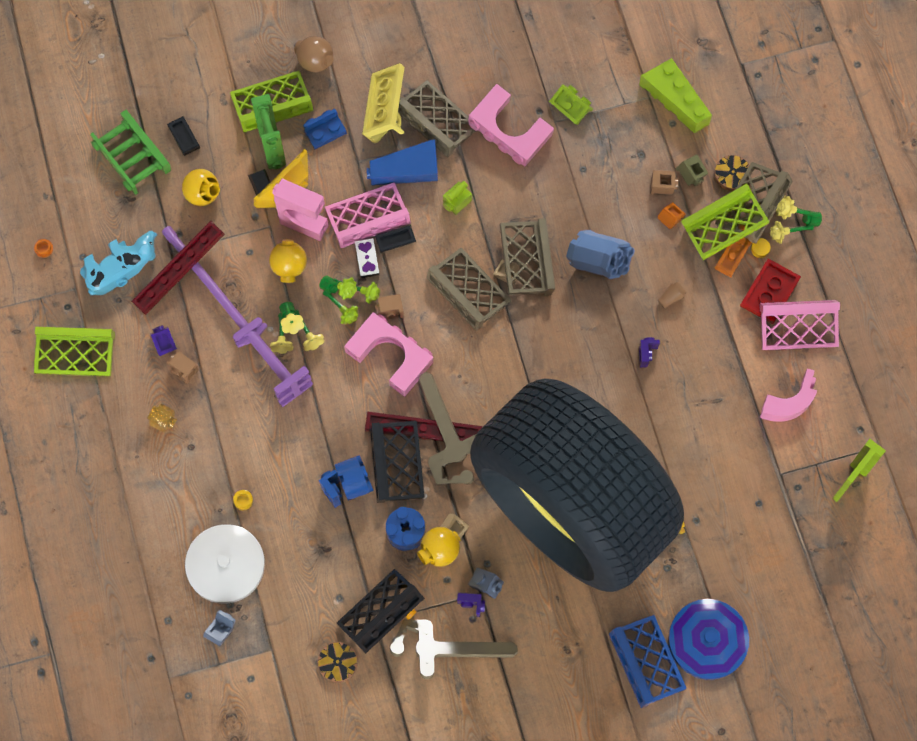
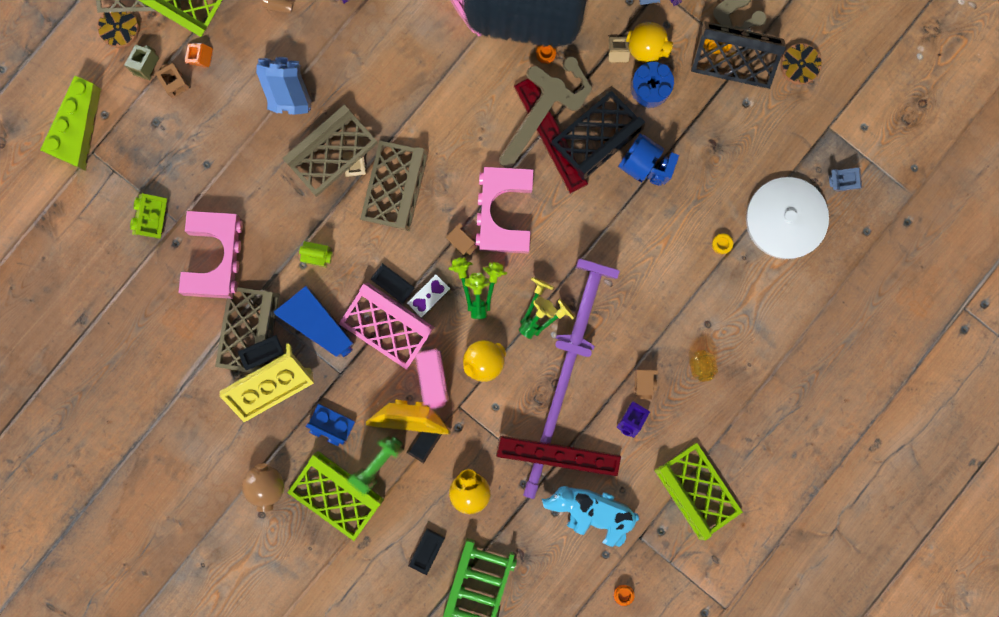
camera: 125 degrees left, 15 degrees up
none -> black tile [238,335,285,371]

